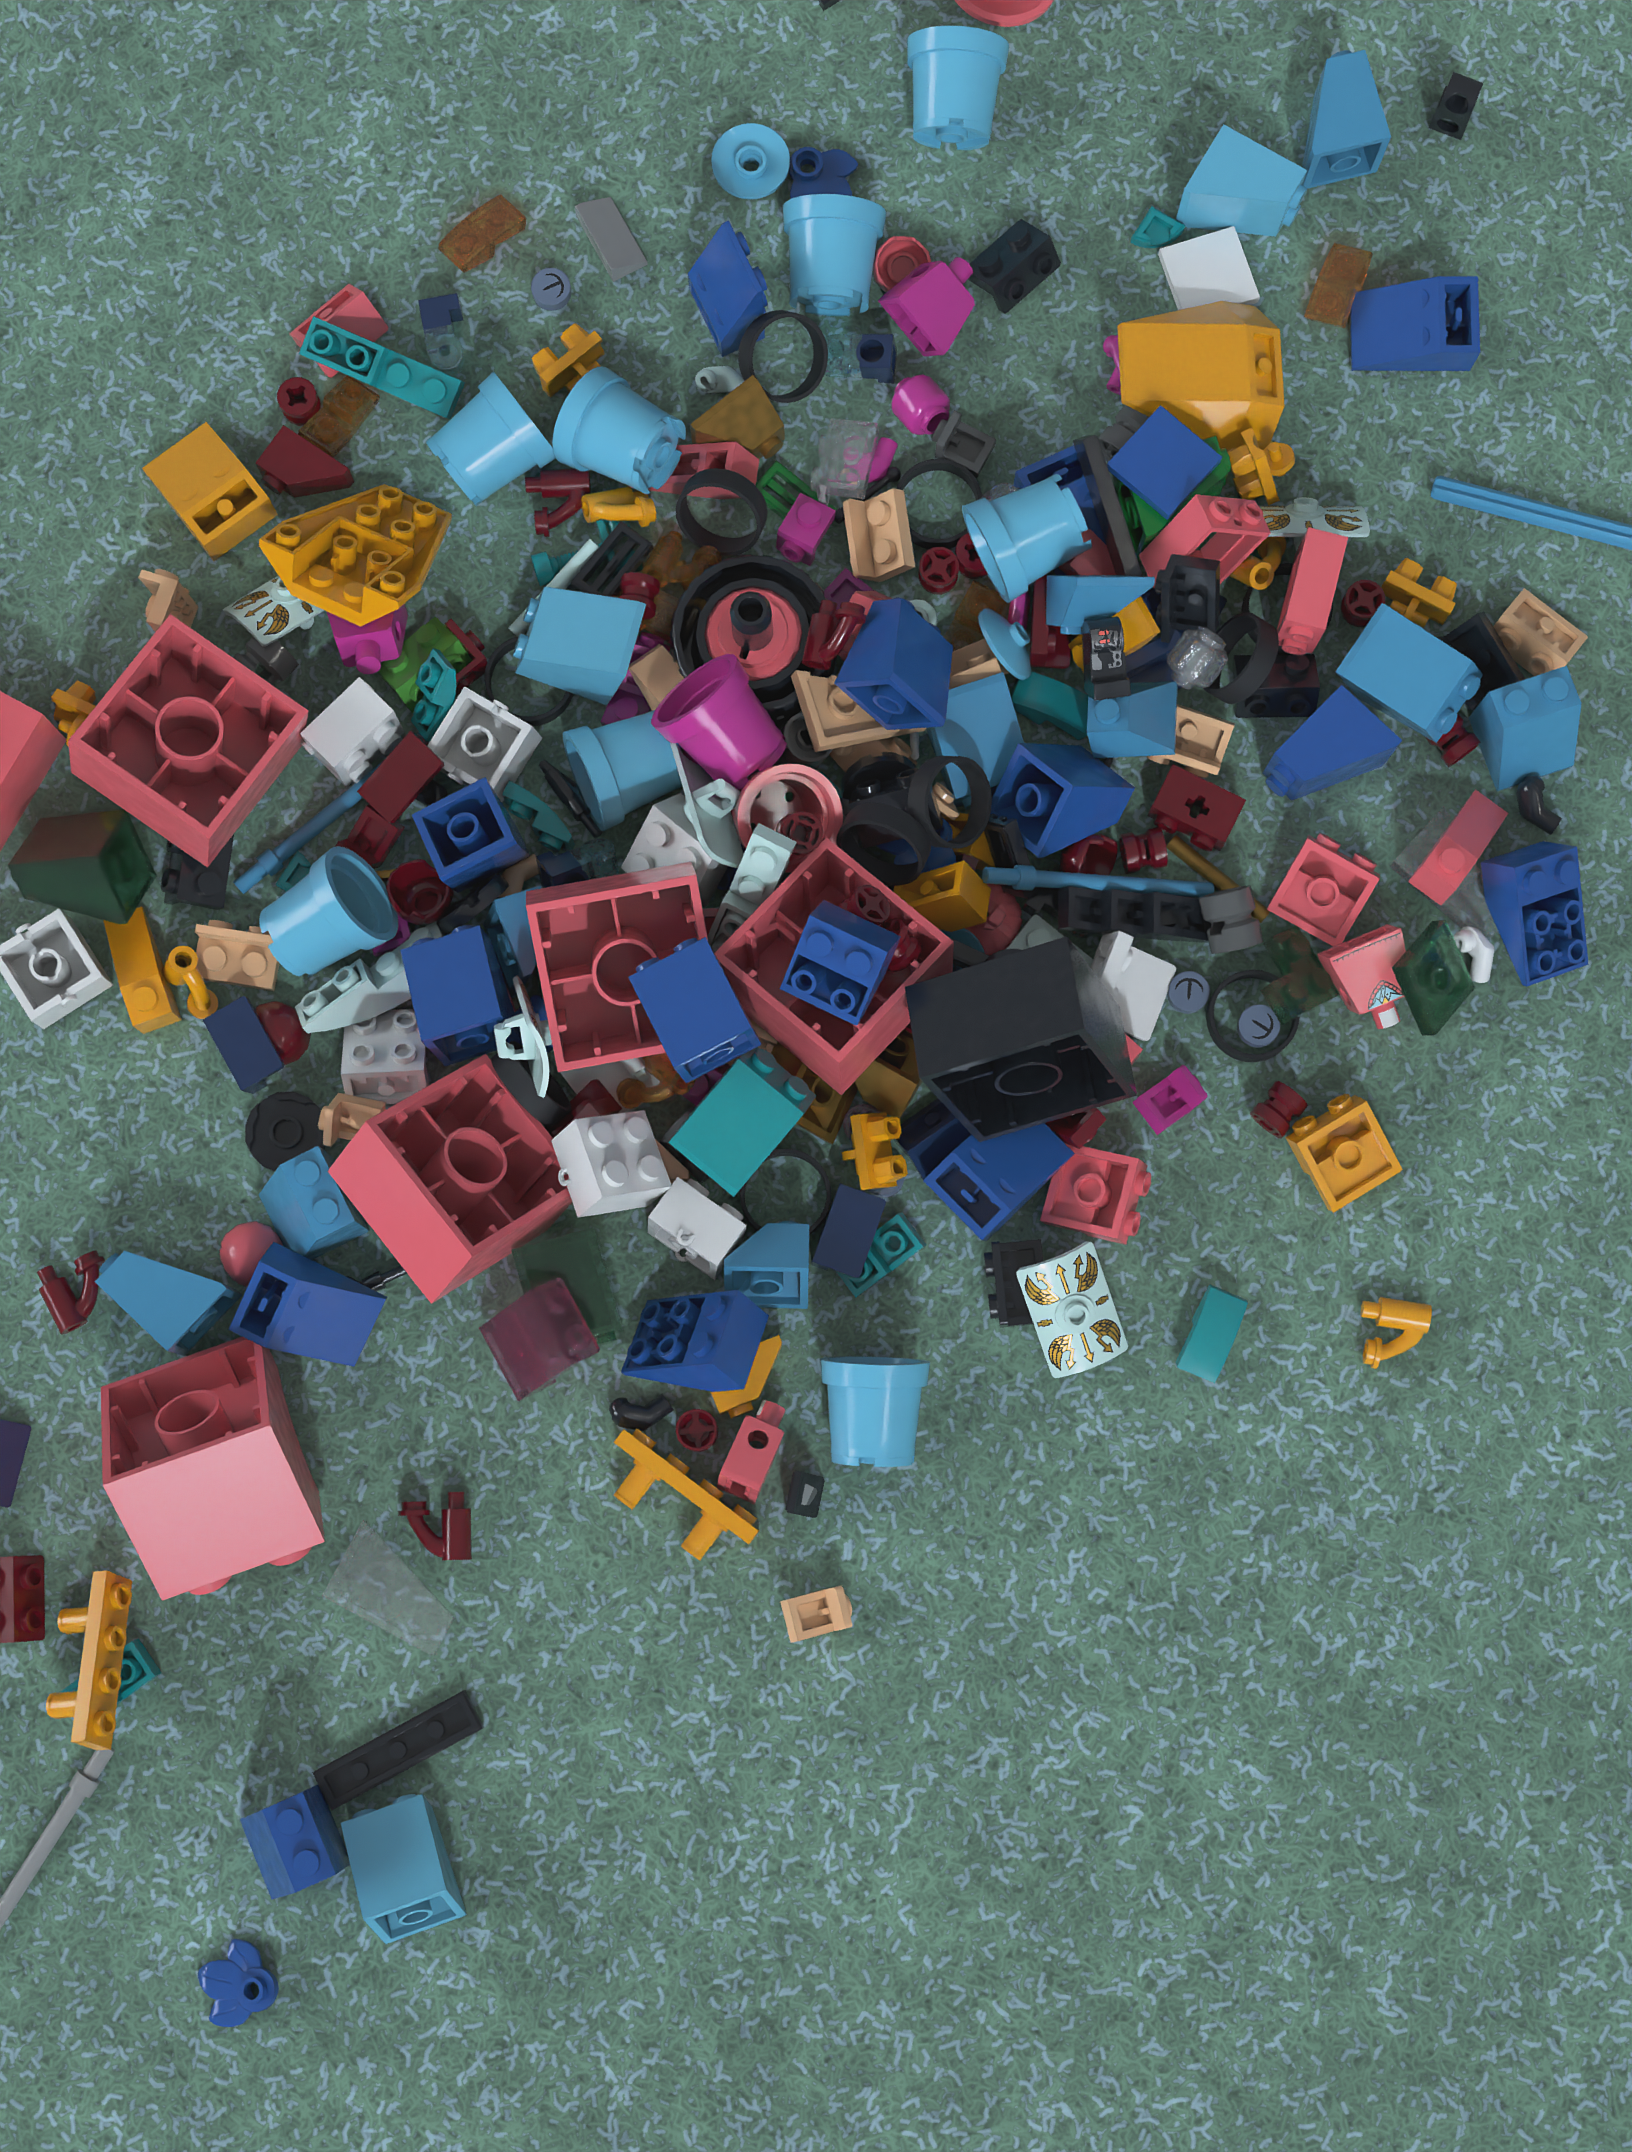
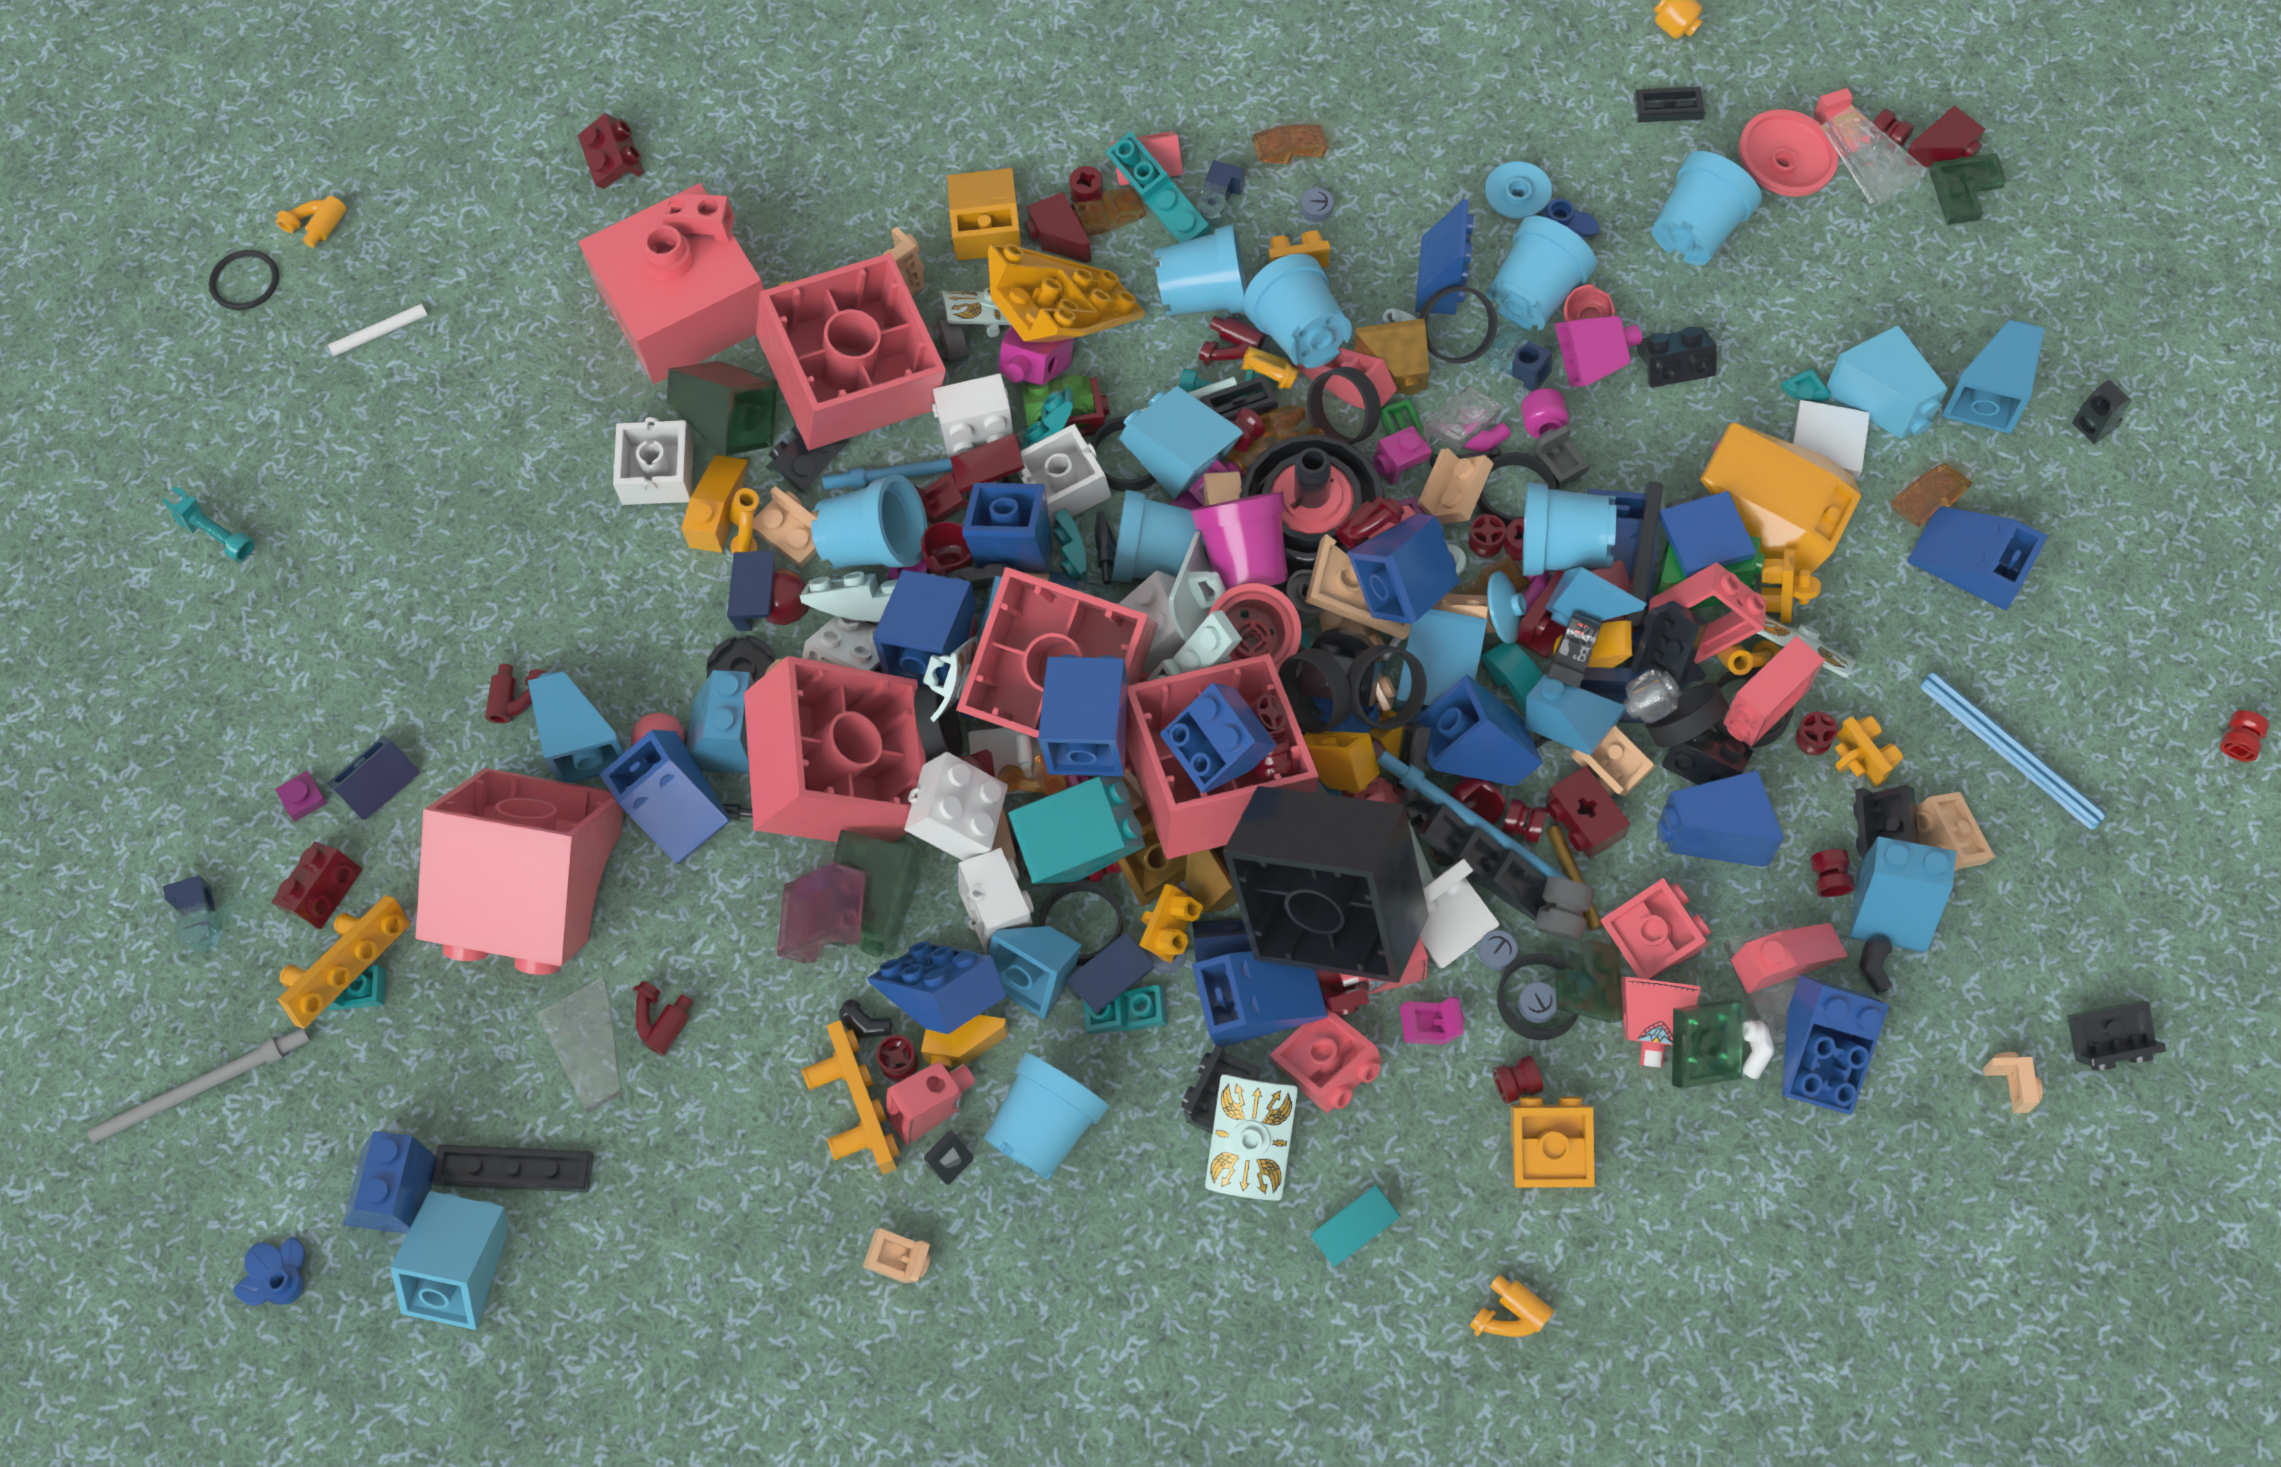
camera: 35 degrees right, 15 degrees down
light grey slope [575,197,648,282] -> none
dark azure slope [1335,603,1483,743] -> none

